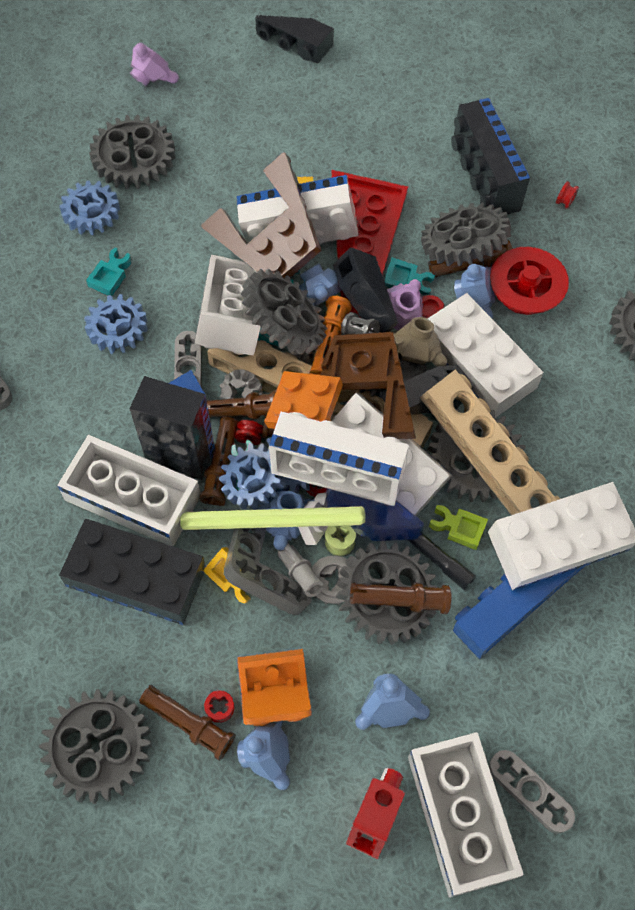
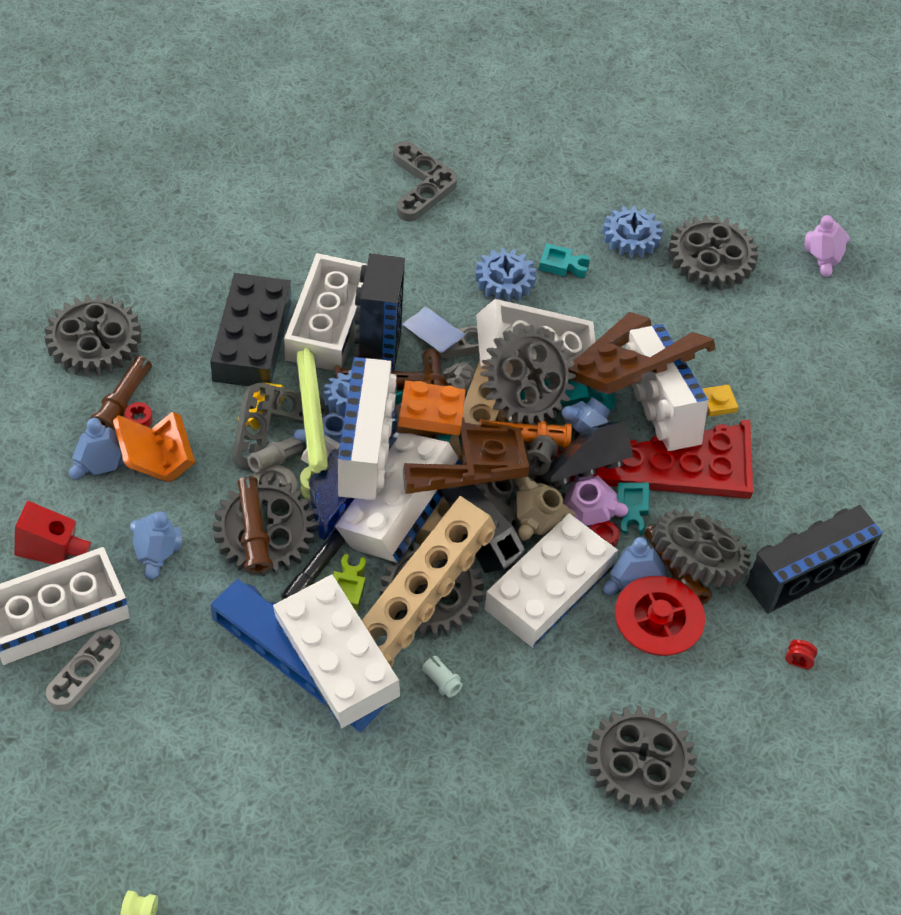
camera: 75 degrees right, 10 degrees down
none -> light aqua pin [422,656,463,698]

